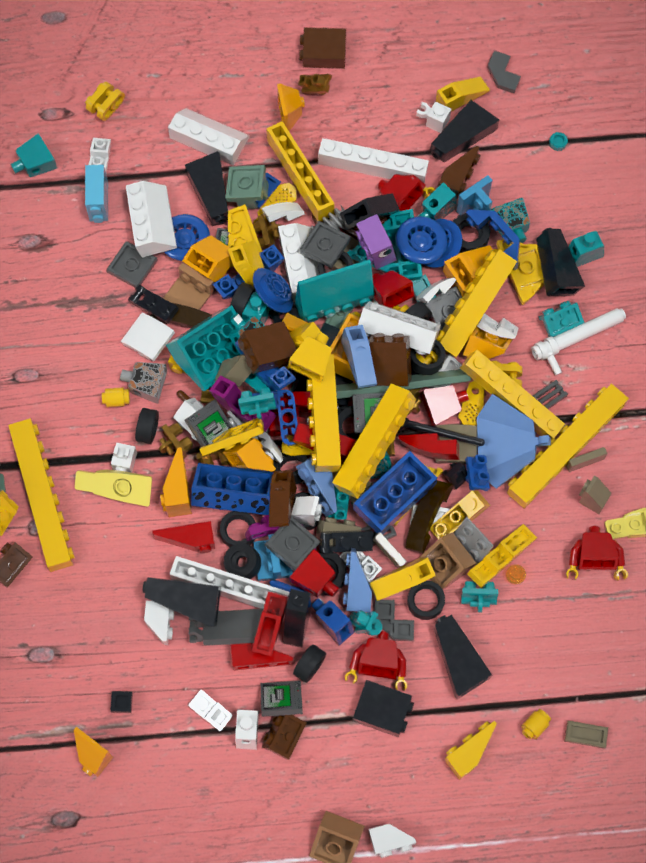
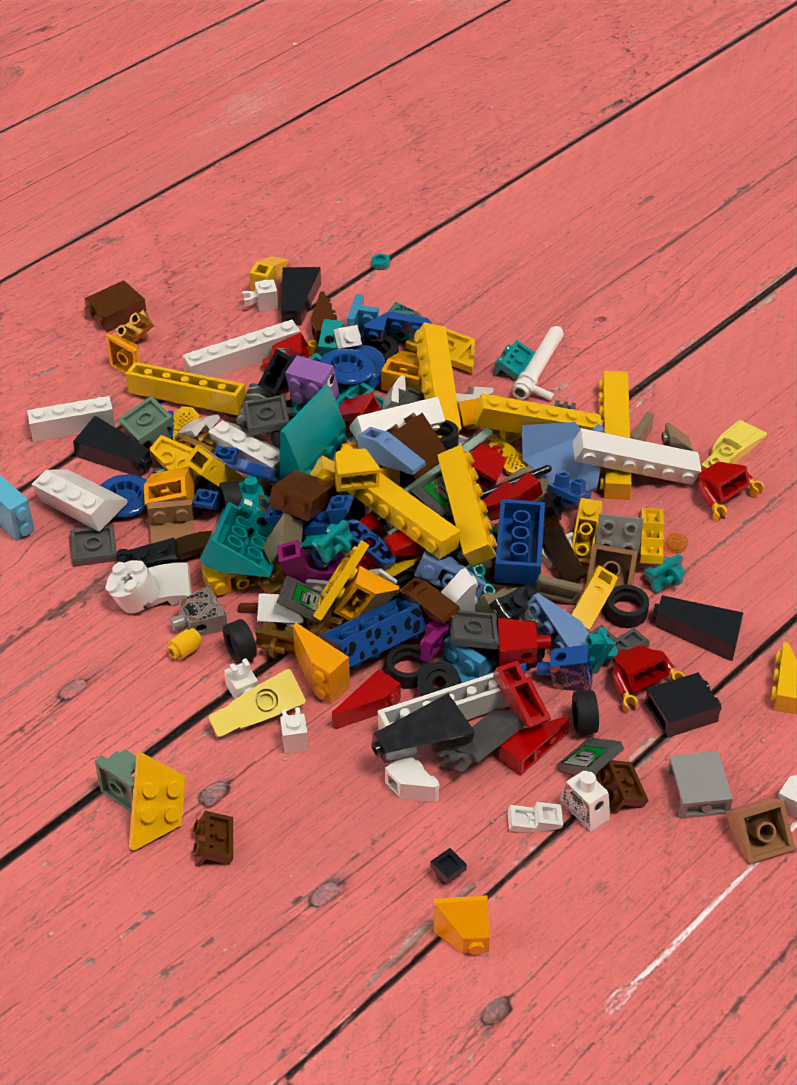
camera: 40 degrees left, 25 degrees down
yellow brick [8,418,75,572] -> none
black slope [283,589,311,648] -> none
dark grey tile [487,50,521,93] -> none
black slope [536,228,585,296] -> none
teal torso [568,231,604,267] -> none
none -> white brick [105,561,160,613]
none -> white brick [280,707,309,754]
none -> white bracket [334,325,362,349]
none -> white brick [573,428,702,485]
none -> light grey panel [668,751,733,819]

